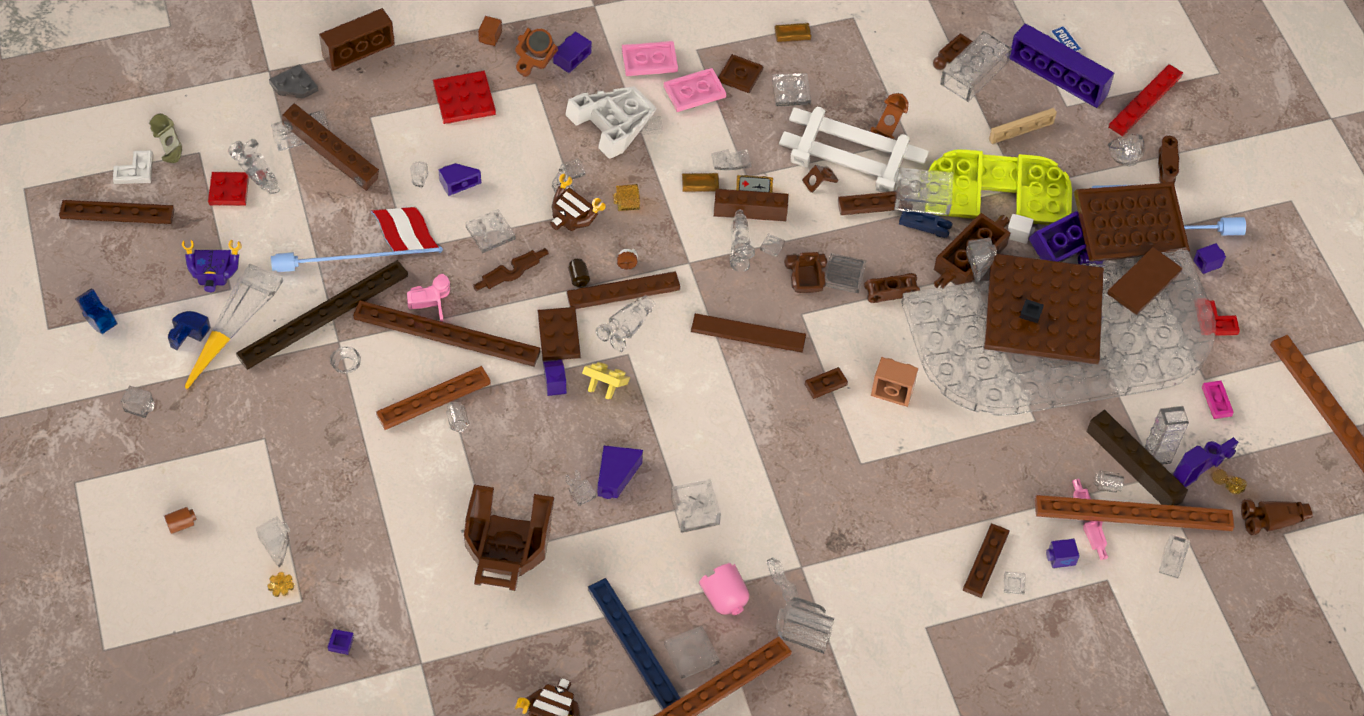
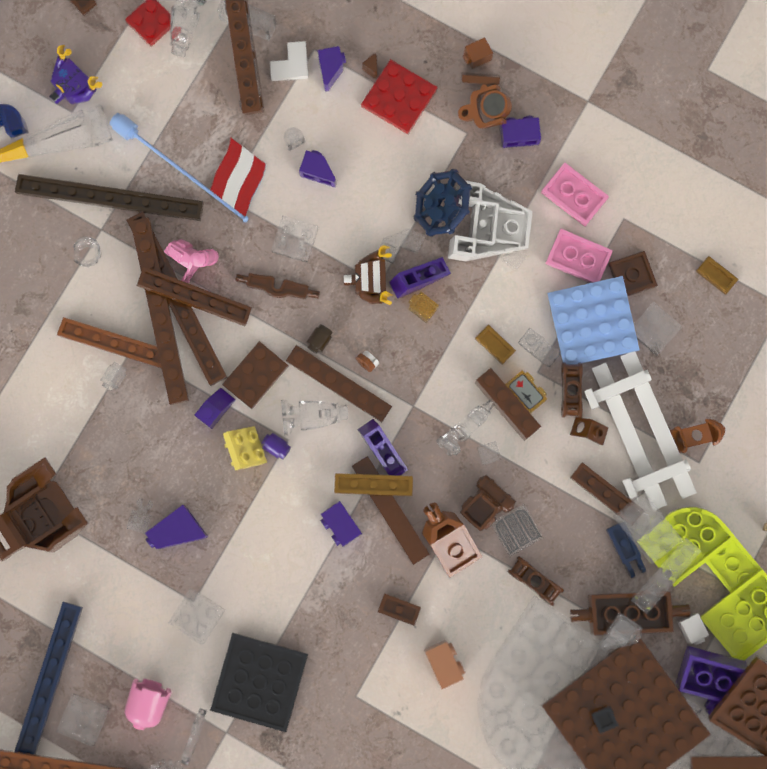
camera: 50 degrees right, 25 degrees up
none -> reddish brown plate [130,217,189,405]
none -> reddish brown plate [136,267,252,326]
none -> black plate [210,633,308,732]
none -> dark purple brick [261,433,291,460]
none -> white tile [270,41,308,81]
none -> dark purple slope [317,46,346,92]
none -> dark purple brick [320,501,362,547]
none -> pearl gold plate [334,473,413,496]
none -> slope [357,419,408,476]
none -> reddish brown slope [362,54,378,79]
none -> dark purple slope [389,257,451,299]
none -> dark blue plate [413,169,472,237]
none -> plate [422,503,482,578]
none -> reddish brown tile [461,72,500,85]
none -> light blue plate [547,276,640,364]
none -> reddish brown piece [561,362,583,418]
none -> clear brick [631,538,701,614]

